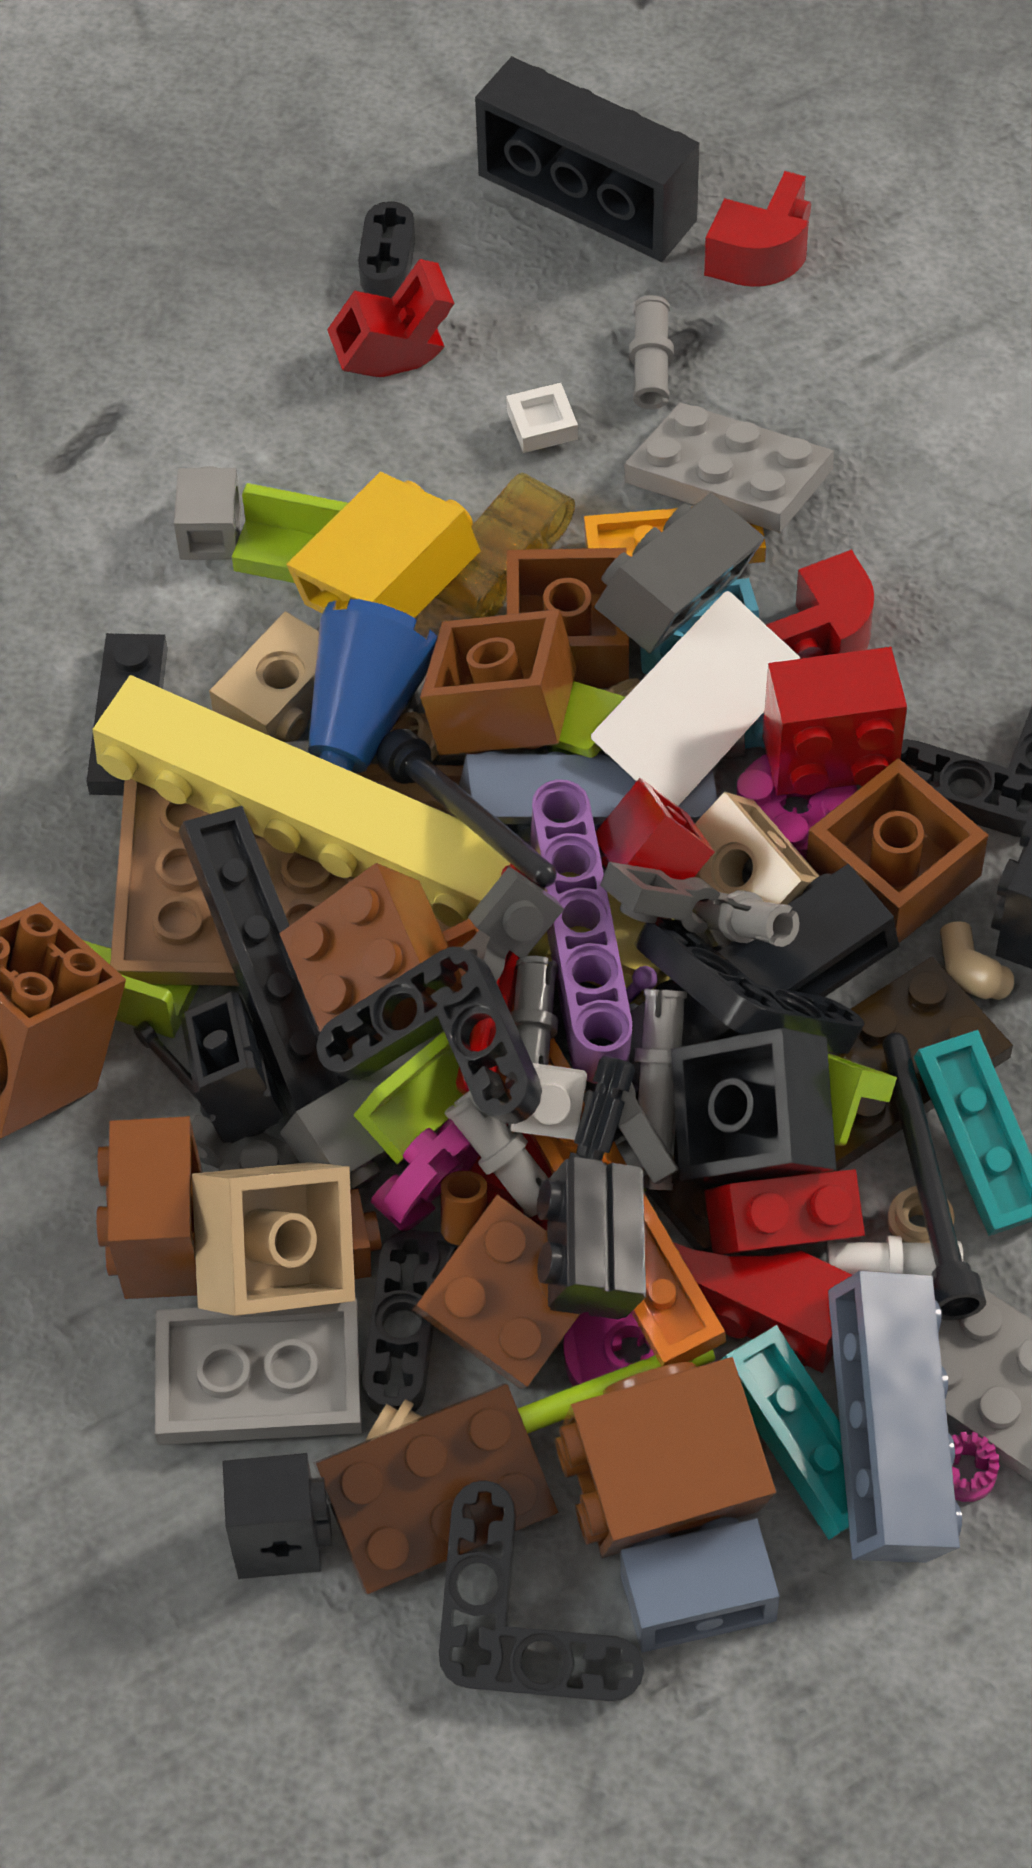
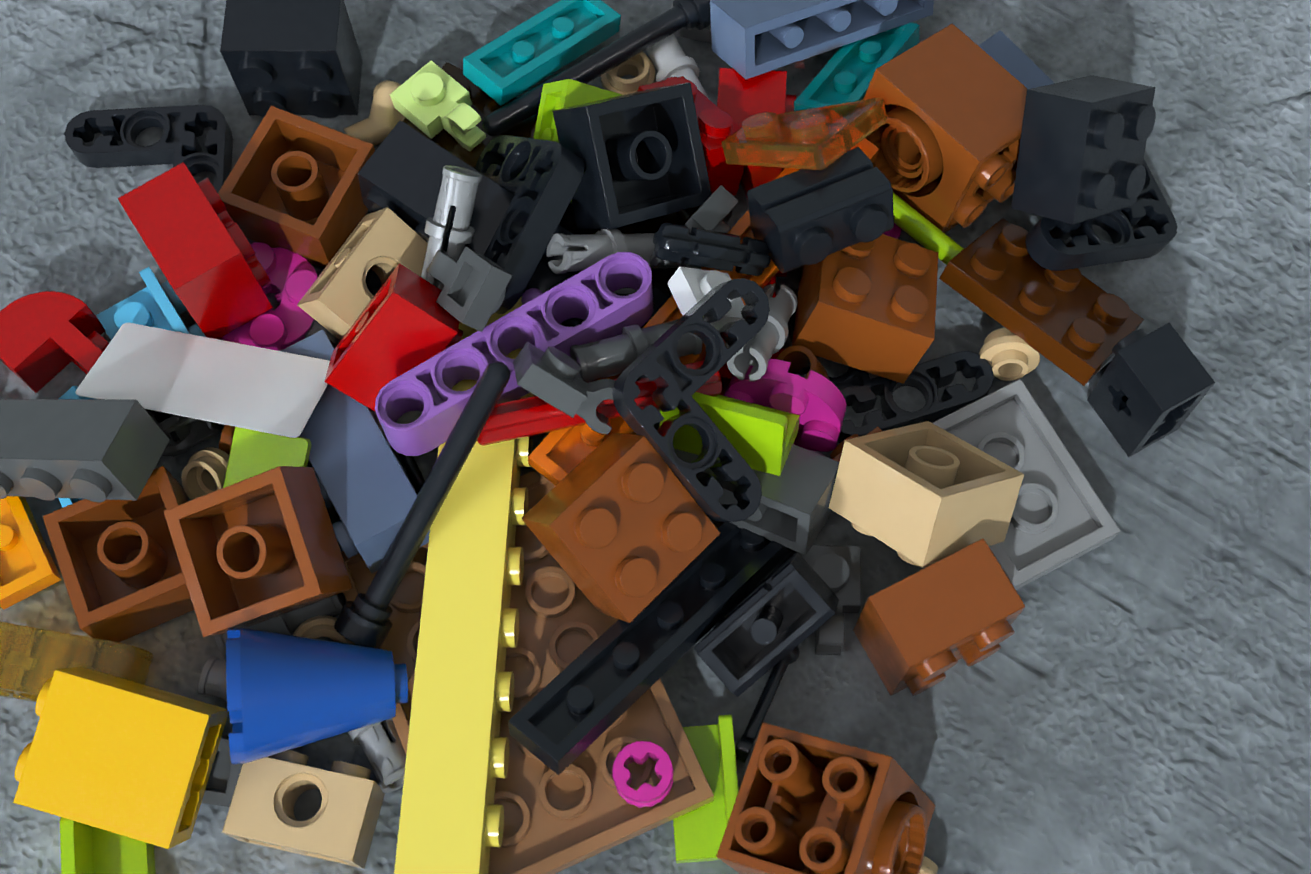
camera: 115 degrees left, 10 degrees up
none -> yellowish green plate [390,60,487,151]
none -> dark pink bush [612,741,674,808]
none -> clear orange wing [721,98,888,170]
none -> black brick [1012,75,1156,225]

